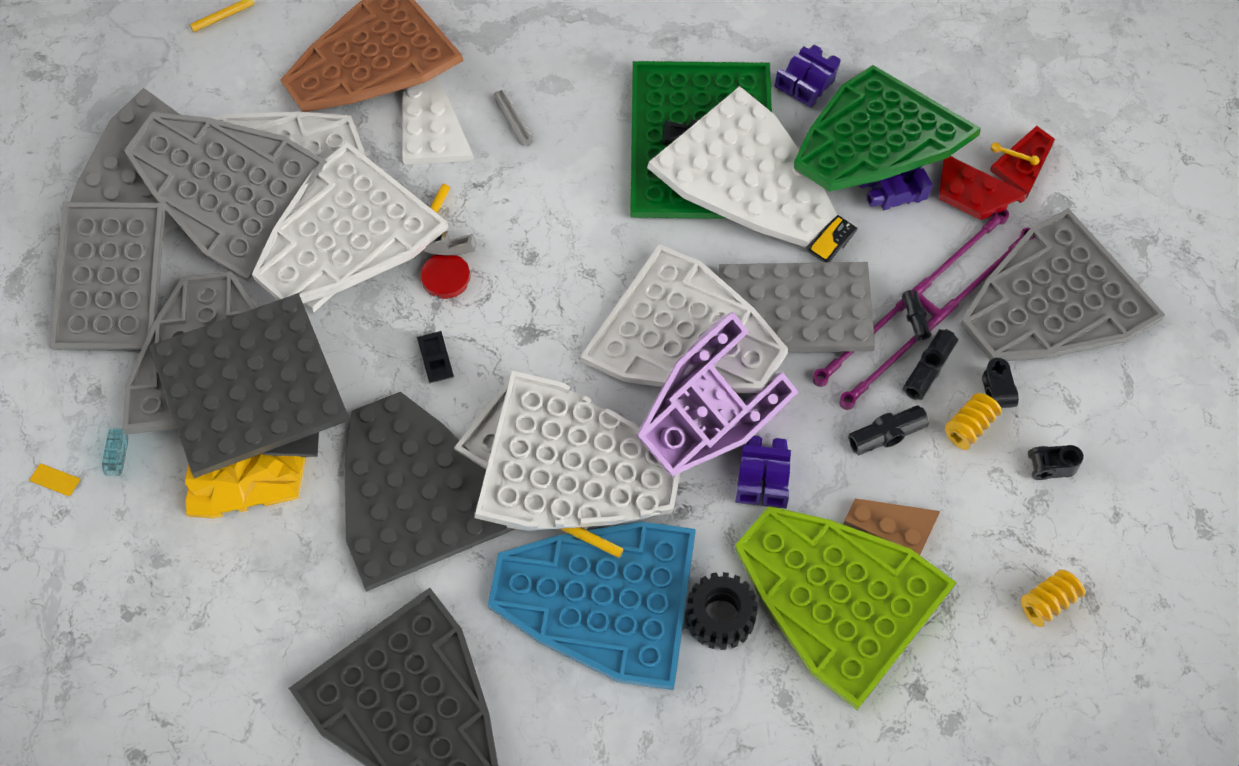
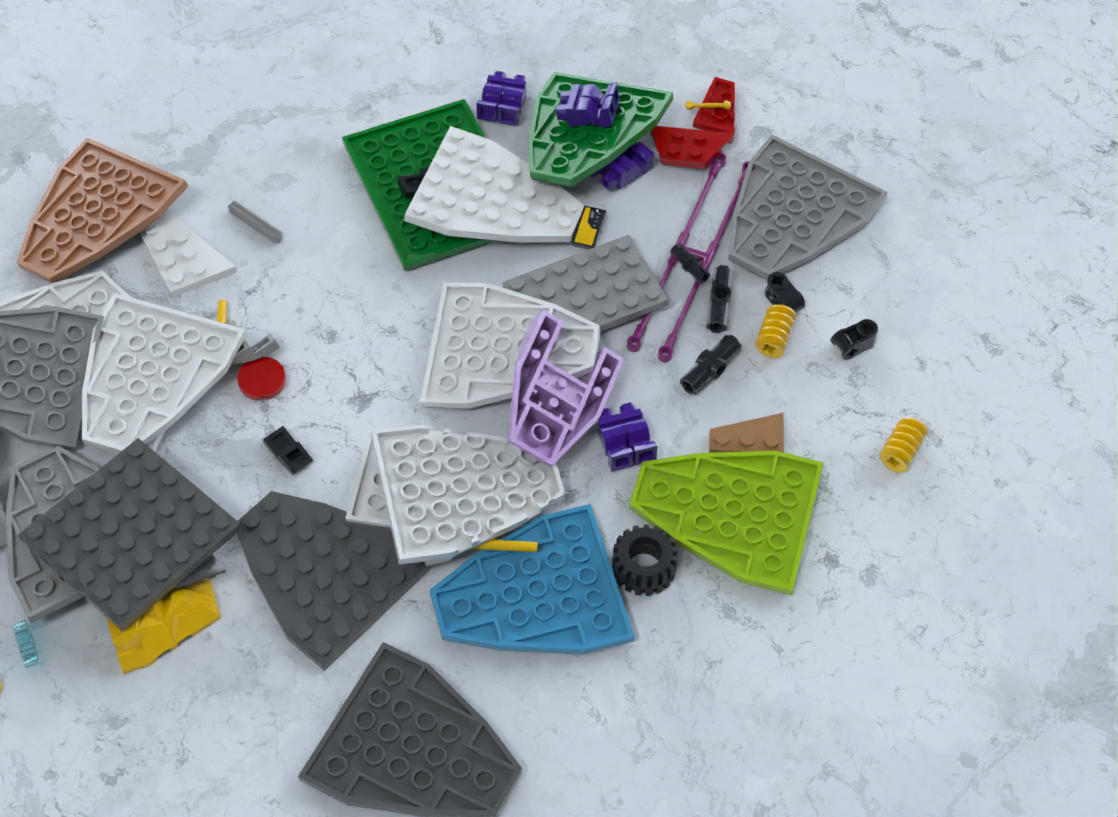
camera: 25 degrees left, 5 degrees down
none -> dark purple hips [556,81,620,128]

